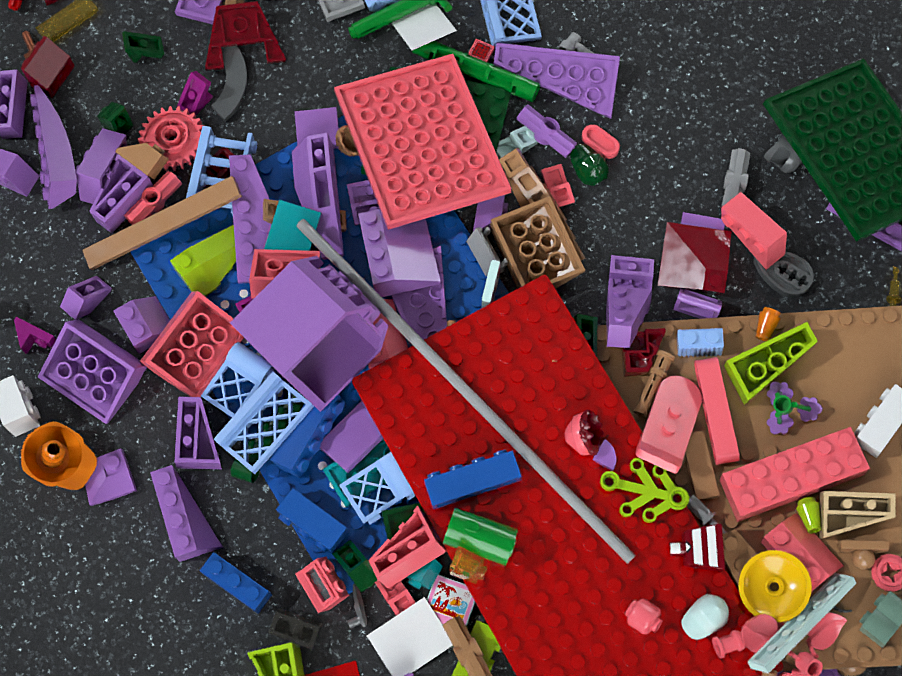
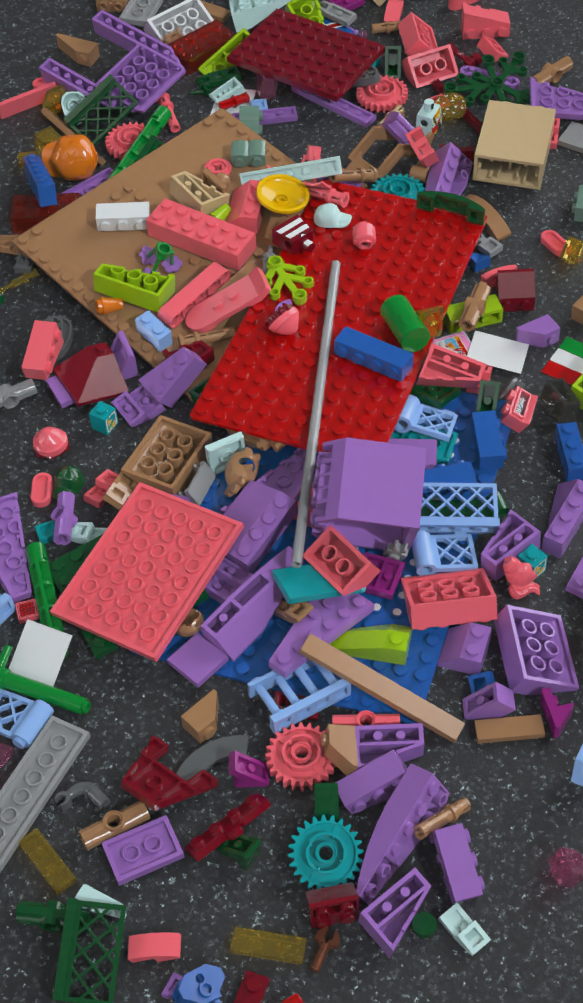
camera: 130 degrees left, 20 degrees down
none -> coral hair [33,427,70,460]
none -> teal tile [35,520,55,544]
none -> teal brick [89,401,118,436]
none -> medium nougat slope [181,689,219,744]
none -> dark red hinge [184,793,271,862]
none -> medium nougat piece [224,447,261,497]
none -> teal gear [287,815,364,889]
none -> medium nougat pin [413,797,471,840]
none -> blue slope [468,671,495,694]
none -> medium nougat tile [474,714,545,744]
none -> coral hair [503,556,540,600]
none -> teal brick [518,544,548,582]

